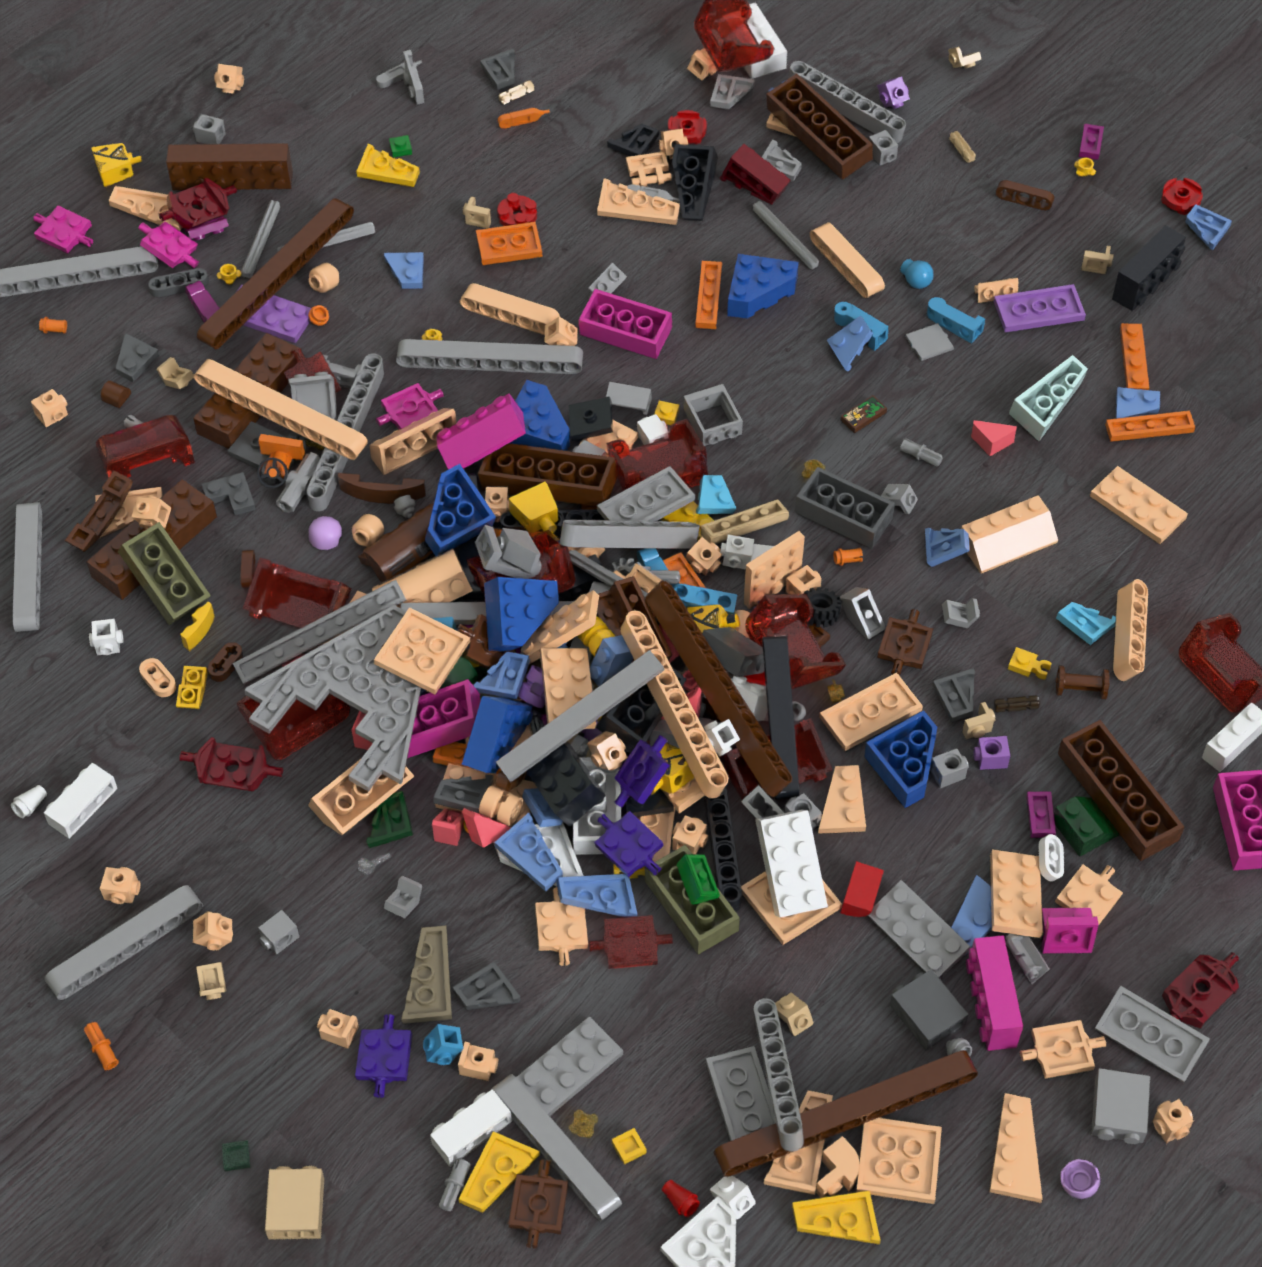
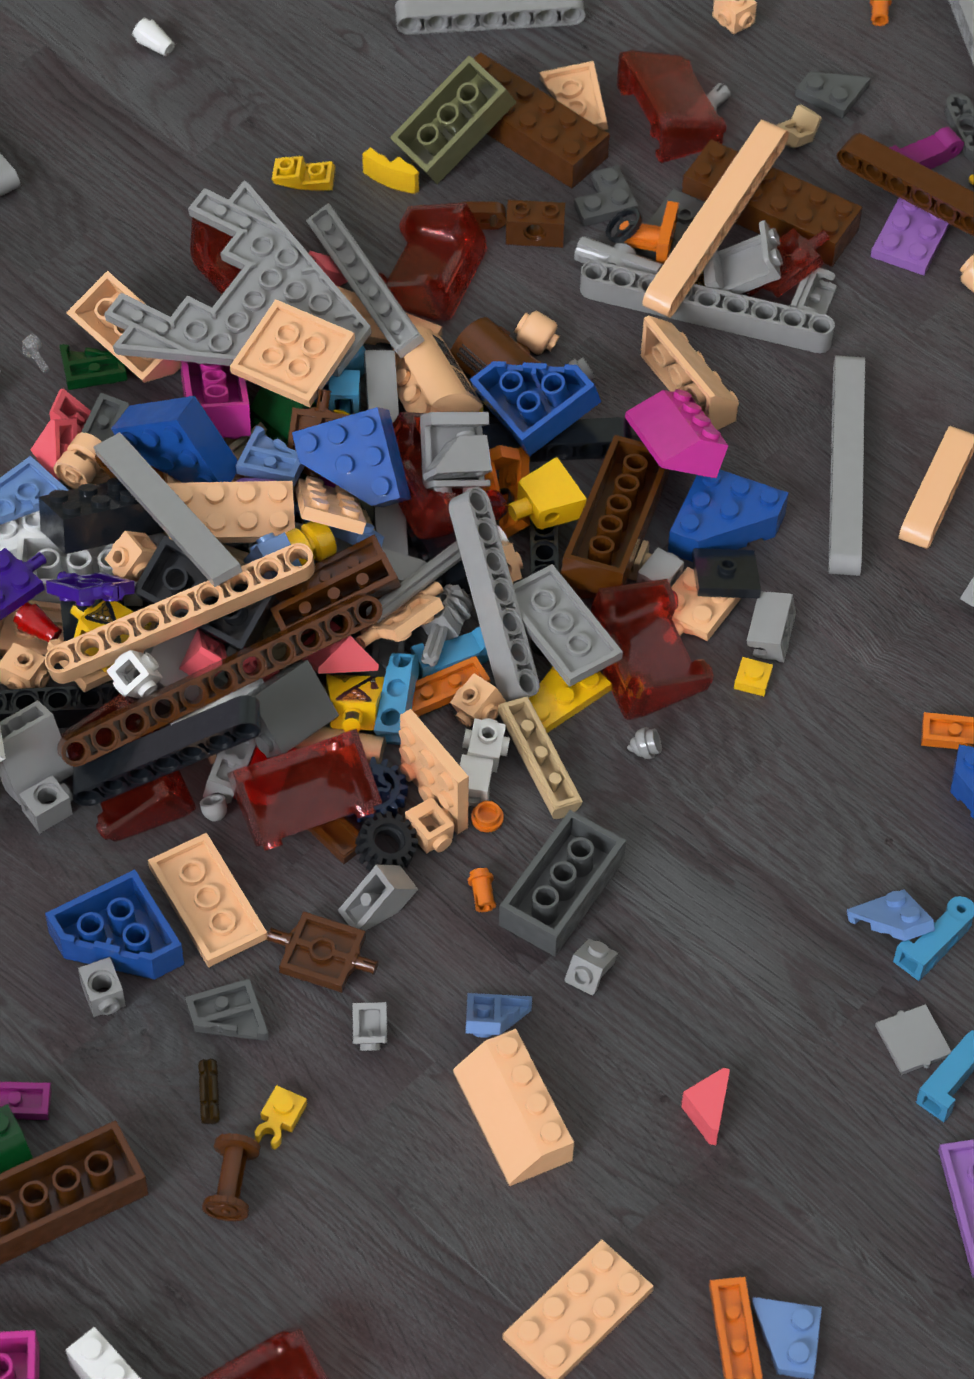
camera: 90 degrees right, 0 degrees up
white brick [44,763,118,839] -> none
reddish brown slope [65,471,133,552] -> none
white brick [89,619,123,655] -> none
light nougat brick [100,867,140,904] -> none
reddish brown brick [101,380,131,408] -> none
light nougat brick [132,496,171,529] -> none
light nougat plate [139,658,176,697] -> none
dark red plate [180,737,283,791] -> none
reddish brown beam [208,642,243,682] -> none
orange plate [308,305,329,326] -> none
lavender hair [308,516,342,550] -> none
reddish brown slope [338,473,426,504] -> none
dark pink plate [376,383,444,430] -> none
yellow plate [422,329,442,341] -> none
light nougat brick [484,487,509,522] -> none
light nougat brick [544,316,577,346] -> none
dark pink brick [579,289,672,359] -> none
white brick [637,414,668,453] -> none
light grey window [683,384,743,447] -> none
medium azure wing [696,475,736,514] -> none
clear yellow plate [801,459,825,479] -> none
light nougat wing [818,765,866,834] -> none
clear yellow plate [827,679,845,703] -> none
tile [841,395,887,433] -> none
light grey axle [900,438,943,466] -> none
tan bracket [962,702,995,739] -> none
medium lavender brick [973,736,1010,770] -> none
light aqua wedge [1009,355,1088,441] -> none
medium azure wing [1056,602,1116,645] -> none
light nougat beam [1113,579,1148,681] -> none
orange plate [1120,323,1149,390] -> none
none -> red cone [13,602,62,643]
none -> reddish brown brick [506,200,565,248]
none -> light grey plate [627,727,662,759]

